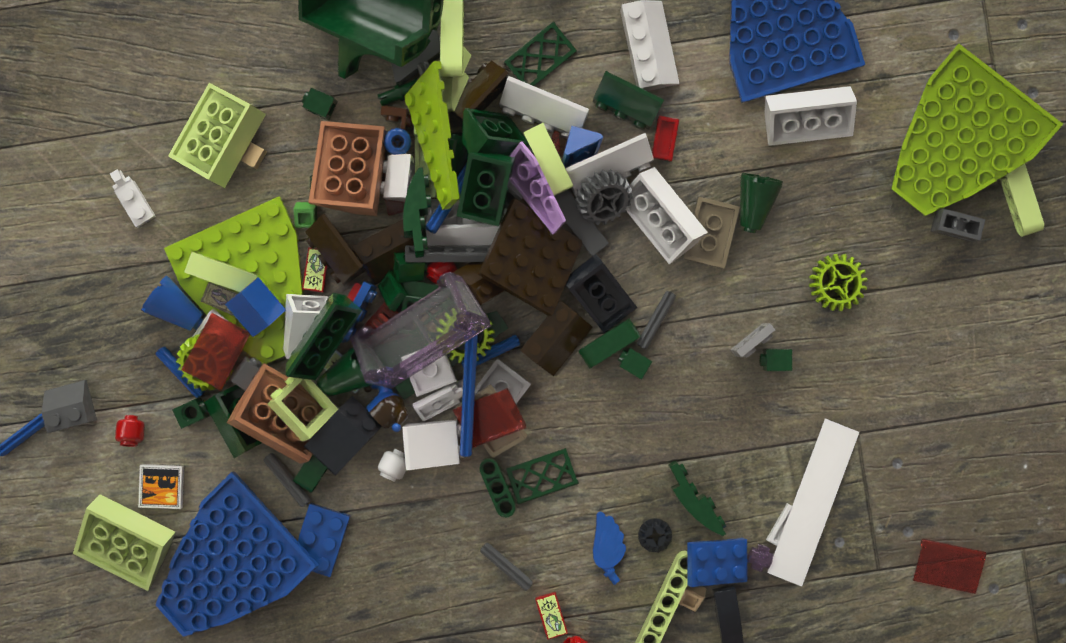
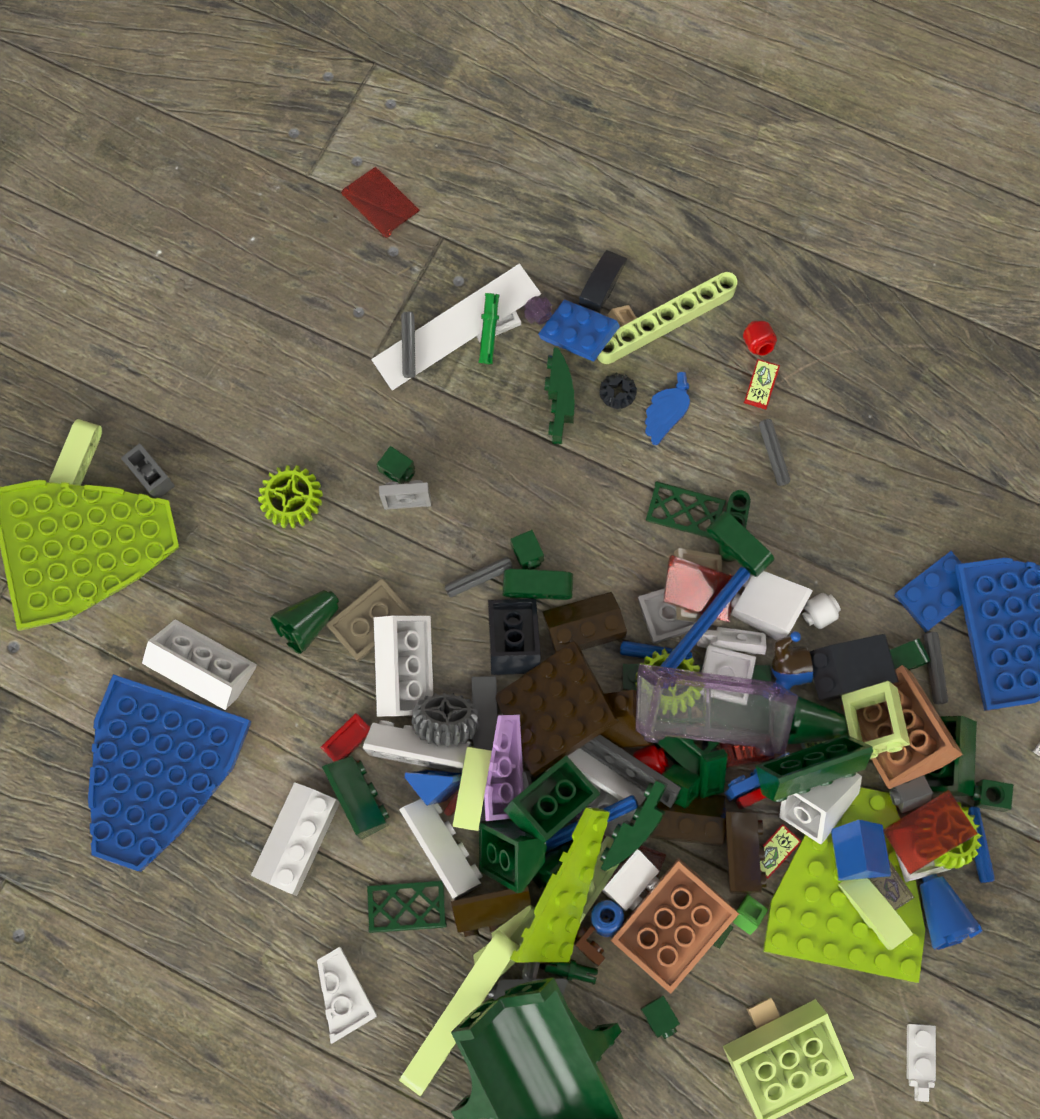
camera: 140 degrees left, 15 degrees down
none -> dark grey axle [401,311,416,378]
none -> green pin [478,293,500,365]
none -> dark green beam [706,511,775,577]

